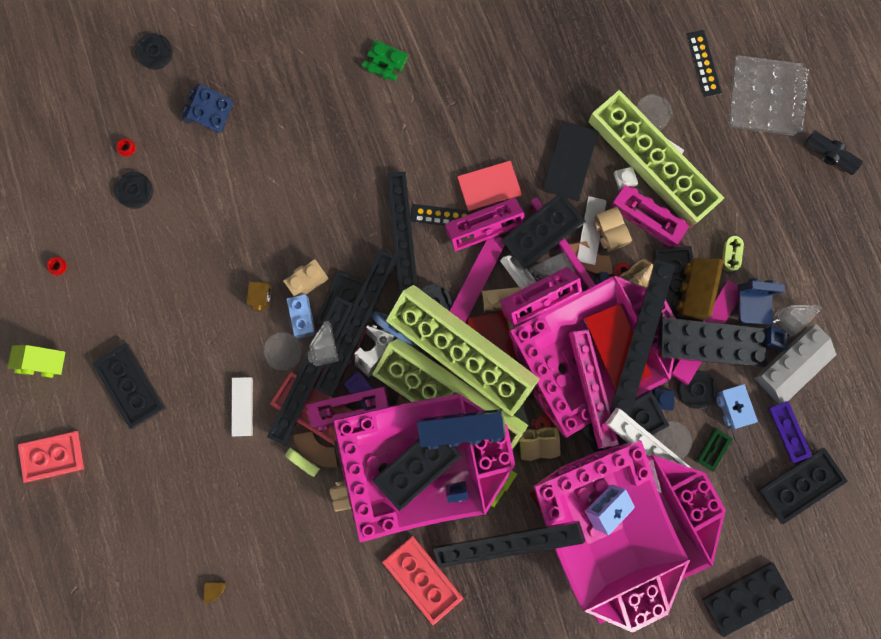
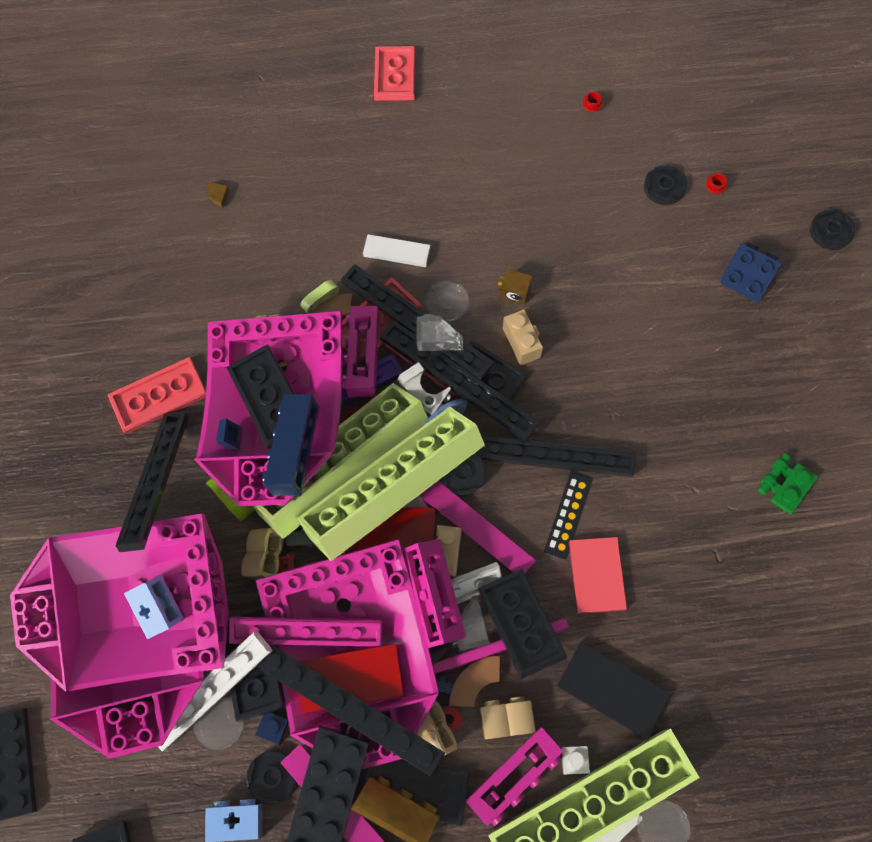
camera: 105 degrees right, 10 degrees down
brick [8,345,65,378] -> none
black plate [92,343,166,429] -> none
light blue brick [287,294,317,339] -> none
dark pink brick [445,198,525,252] -> none
white sticker [577,196,606,265] -> none
dark green tile [695,428,733,472] -> none

